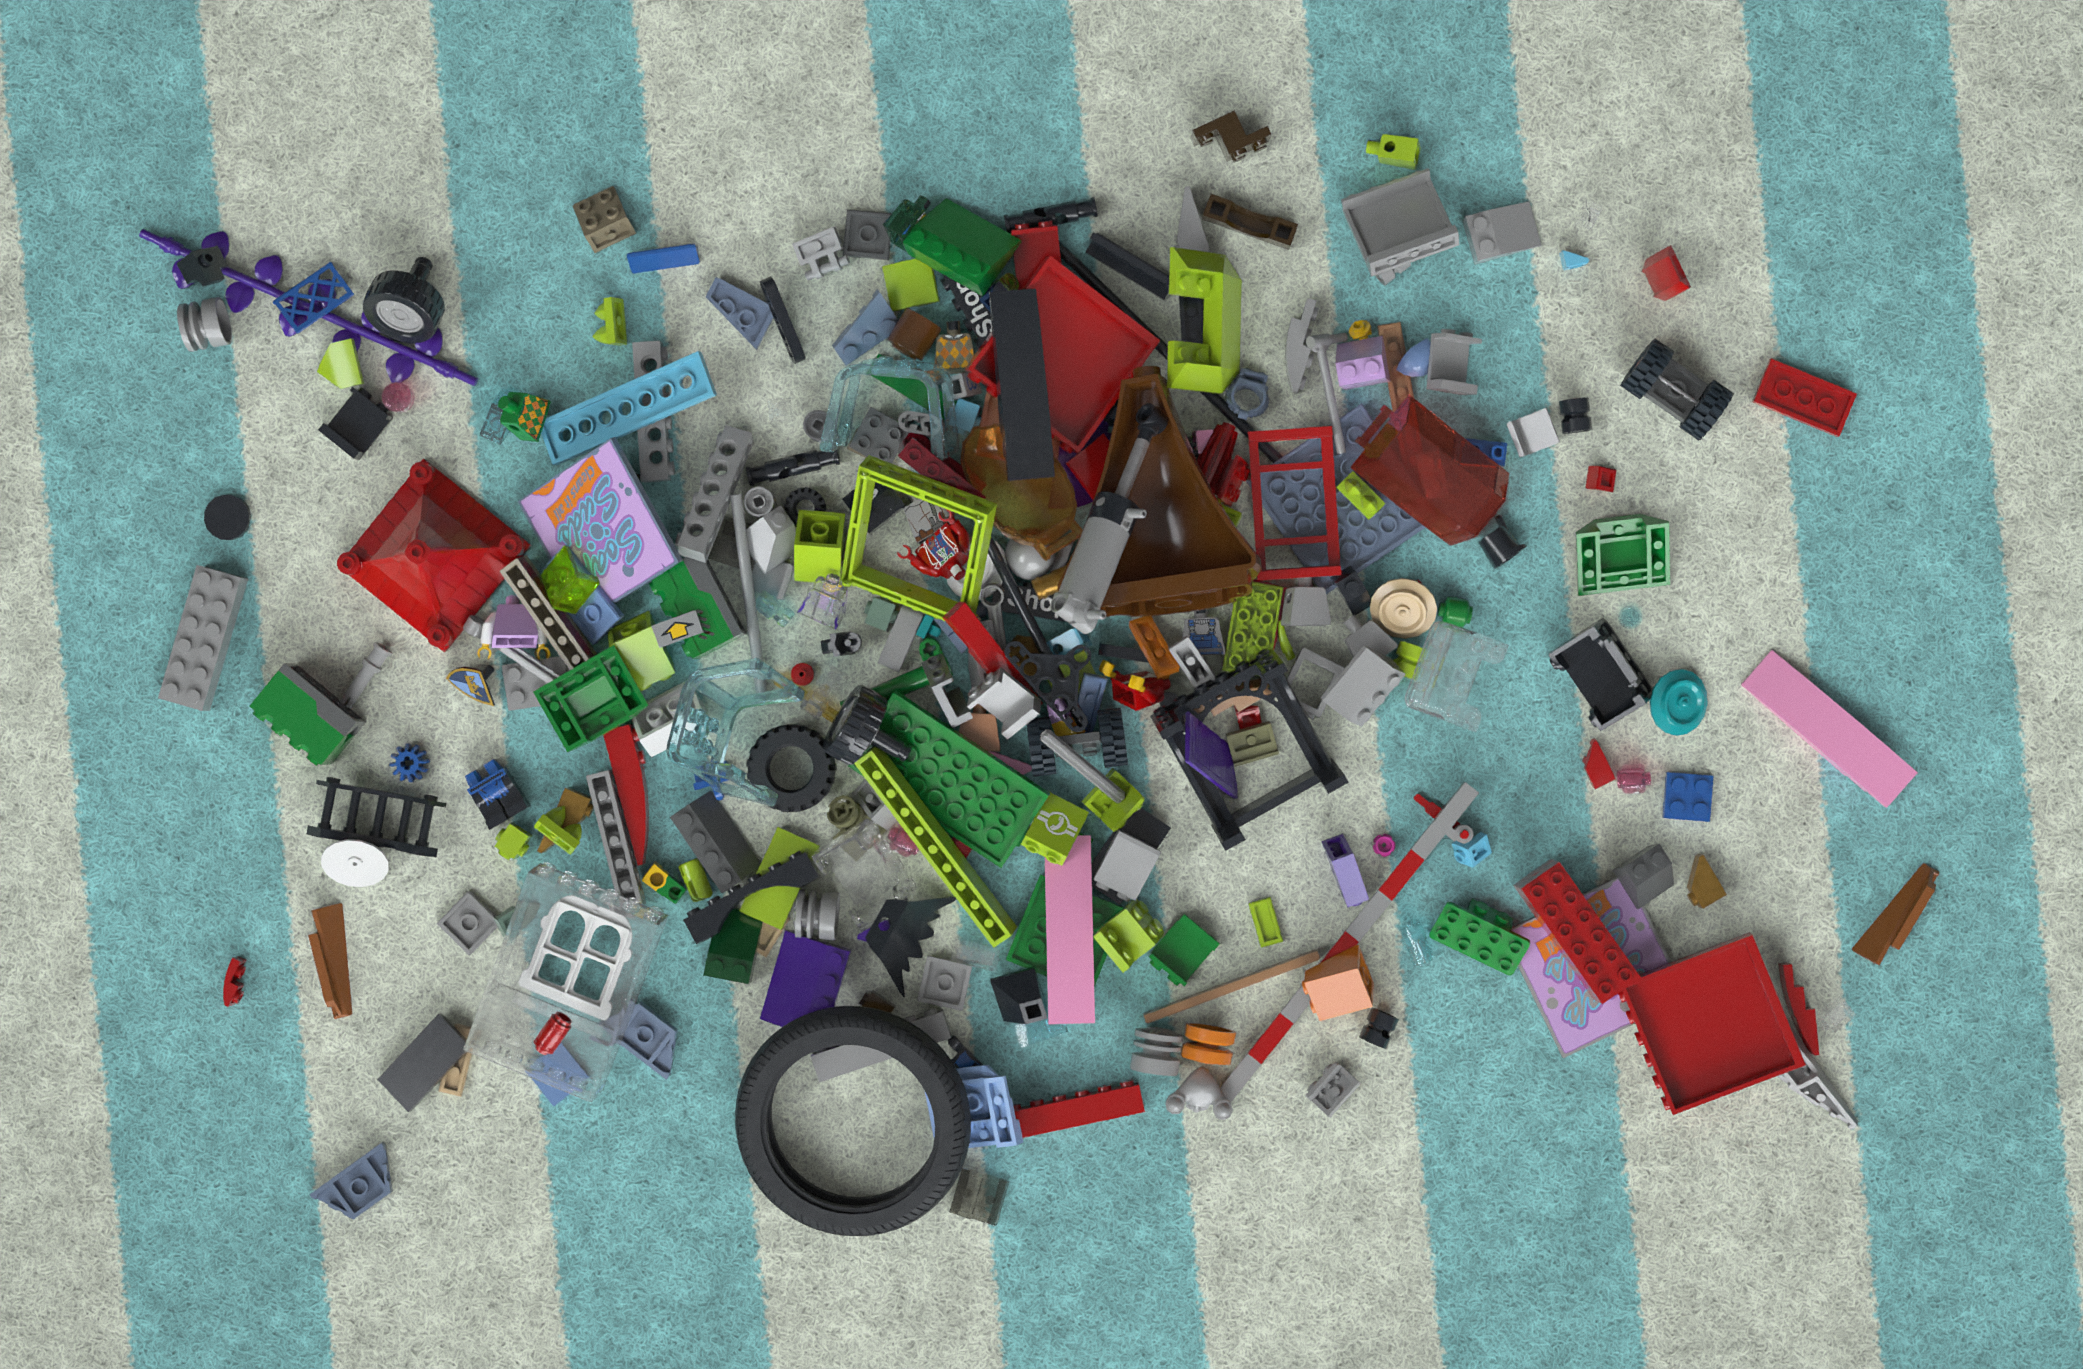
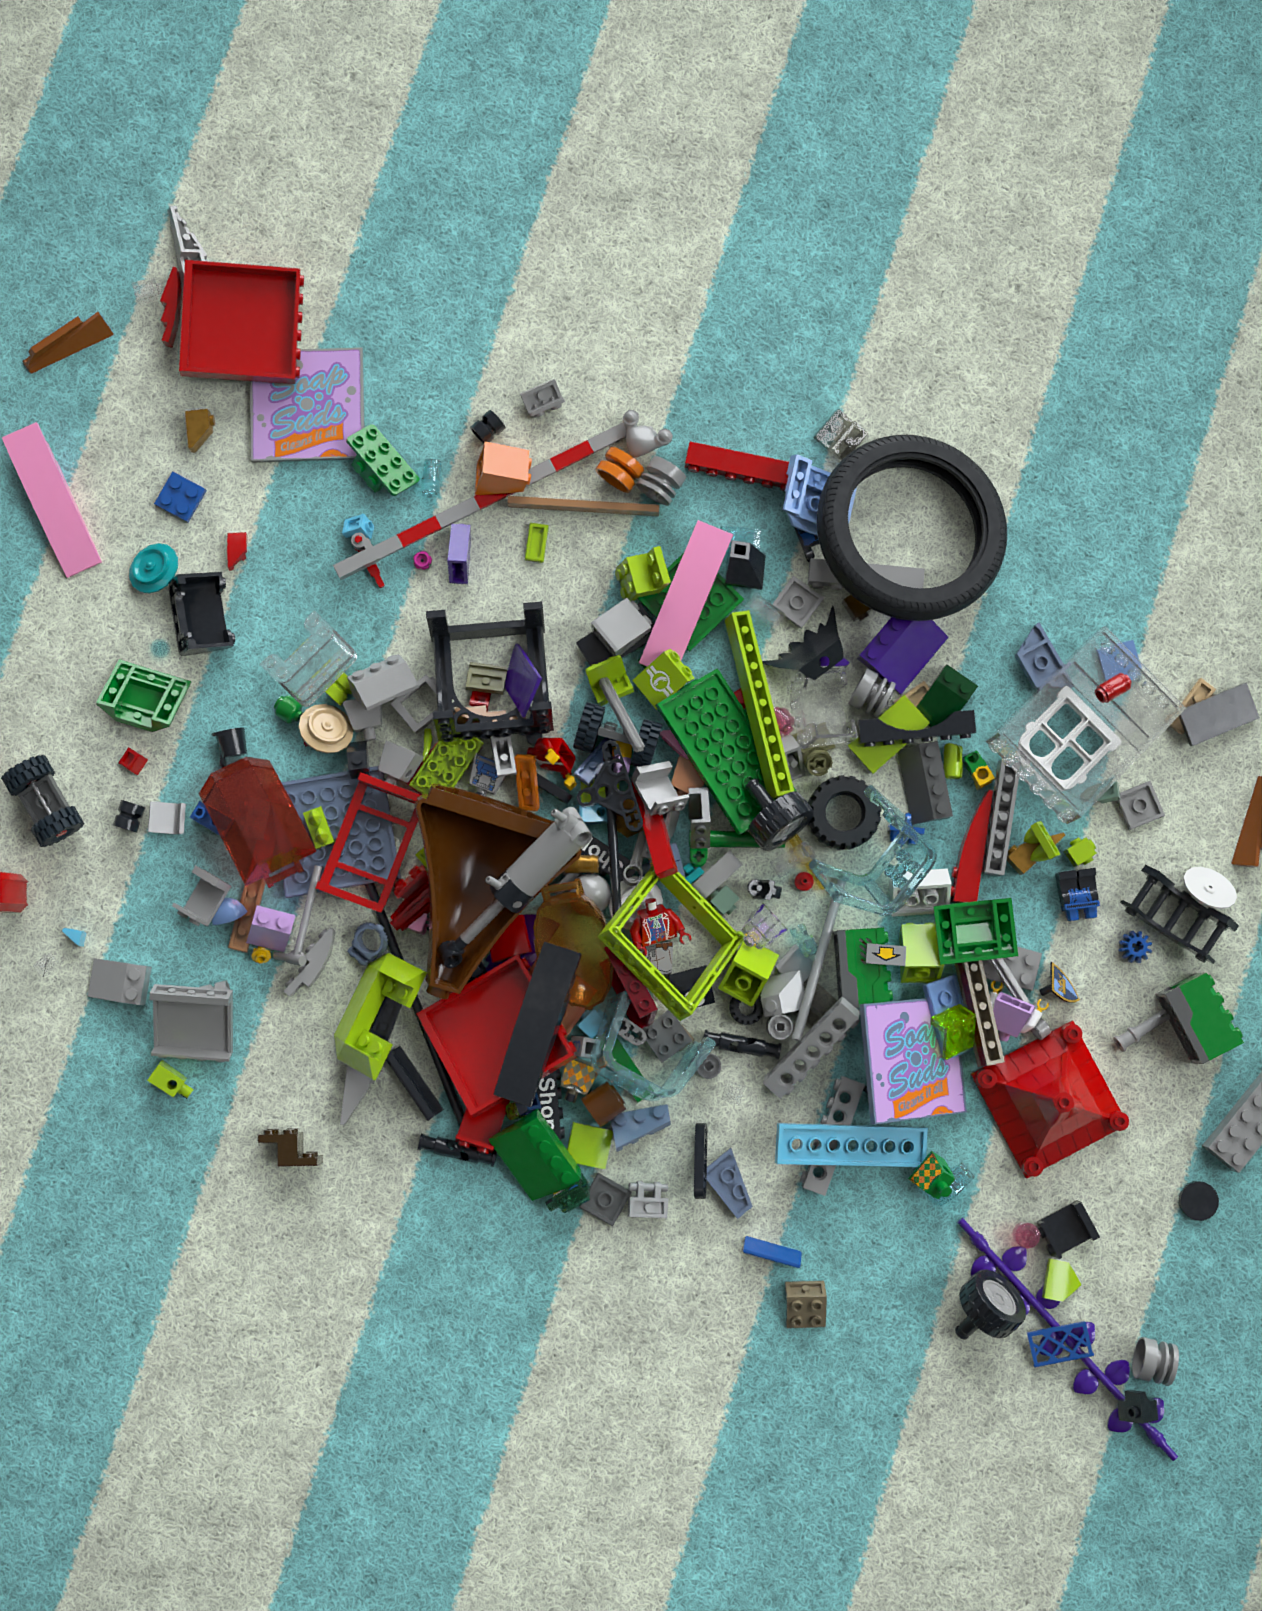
camera: 160 degrees left, 5 degrees down
lime tile [592,297,627,346] -> none
green panel [1148,913,1220,987] -> none
dark brown arch [1202,194,1298,250] -> none
red brick [1513,859,1641,1004] -> none
dark grey slope [1613,843,1674,909] -> none
clear pink head [1617,764,1651,794] -> none

